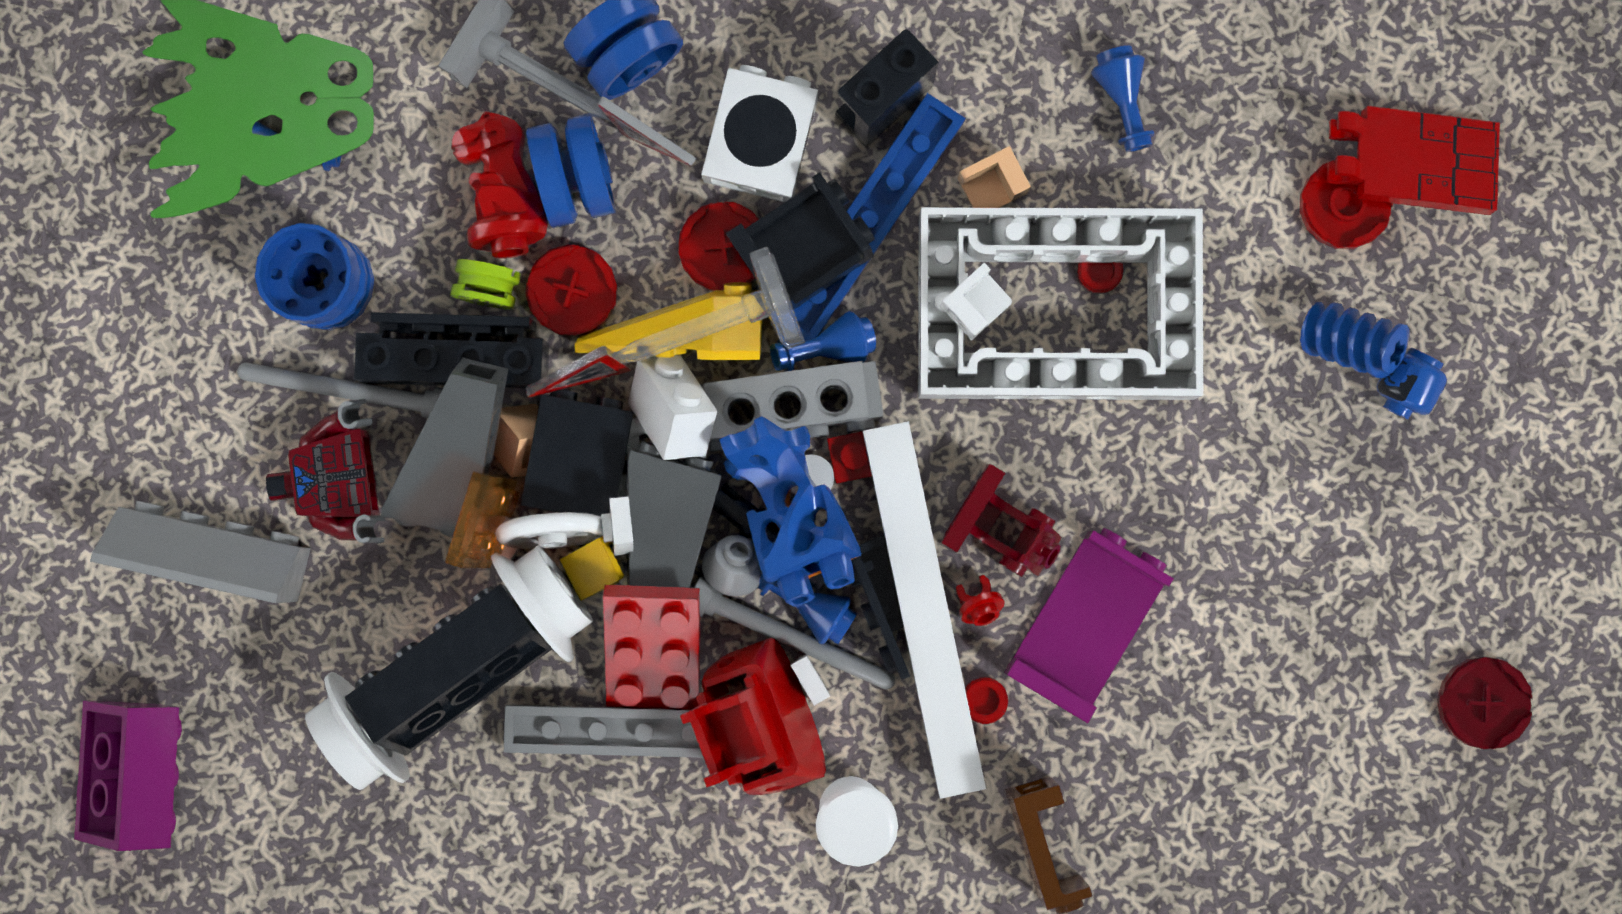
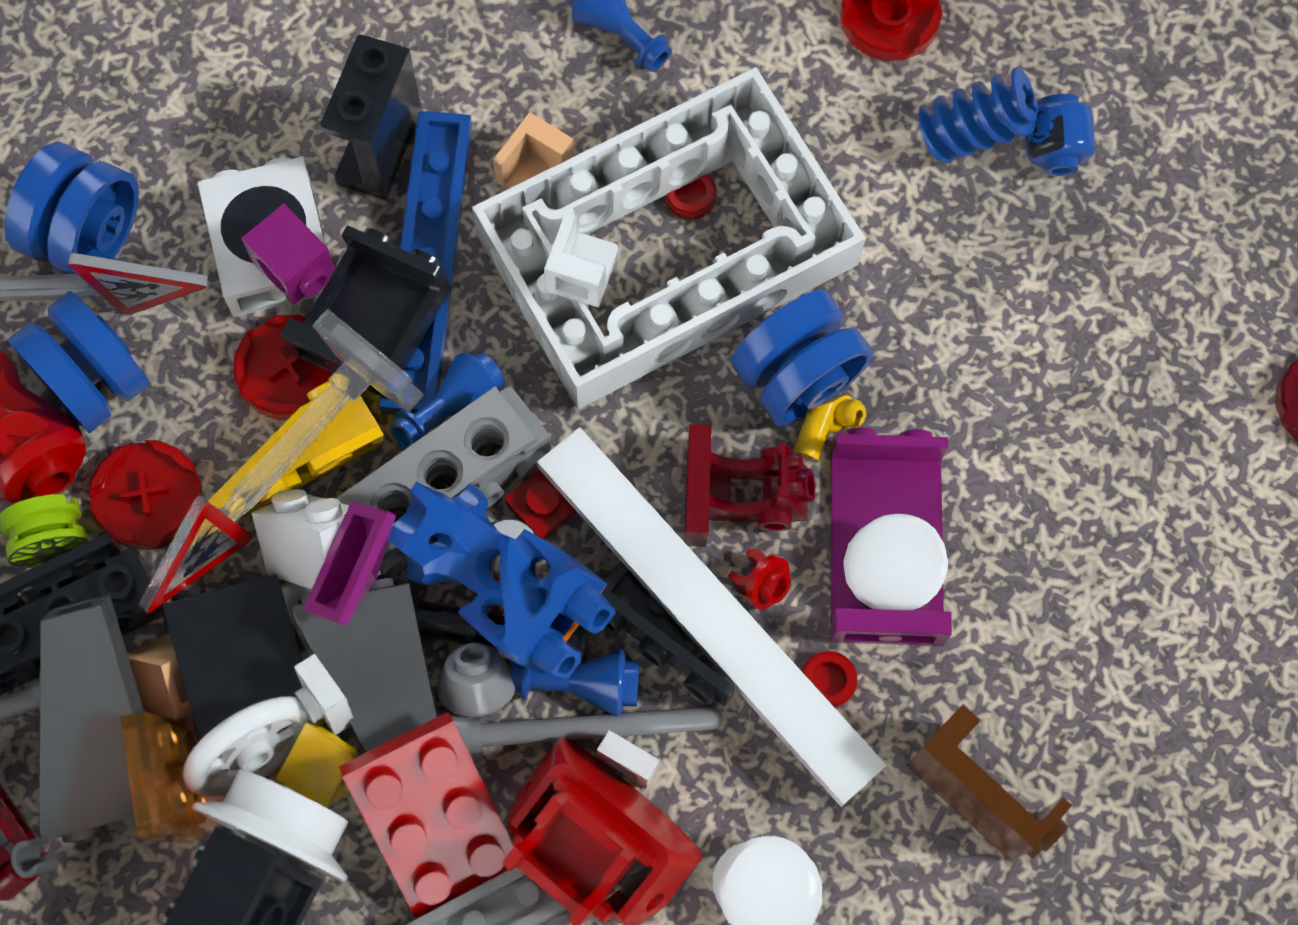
camera: 35 degrees left, 15 degrees down
none -> magenta brick [241,204,336,305]
none -> magenta slope [302,501,396,627]
none -> blue wheel [731,289,874,427]
none -> yellow arm [793,395,866,461]
none -> white piece [843,514,948,611]

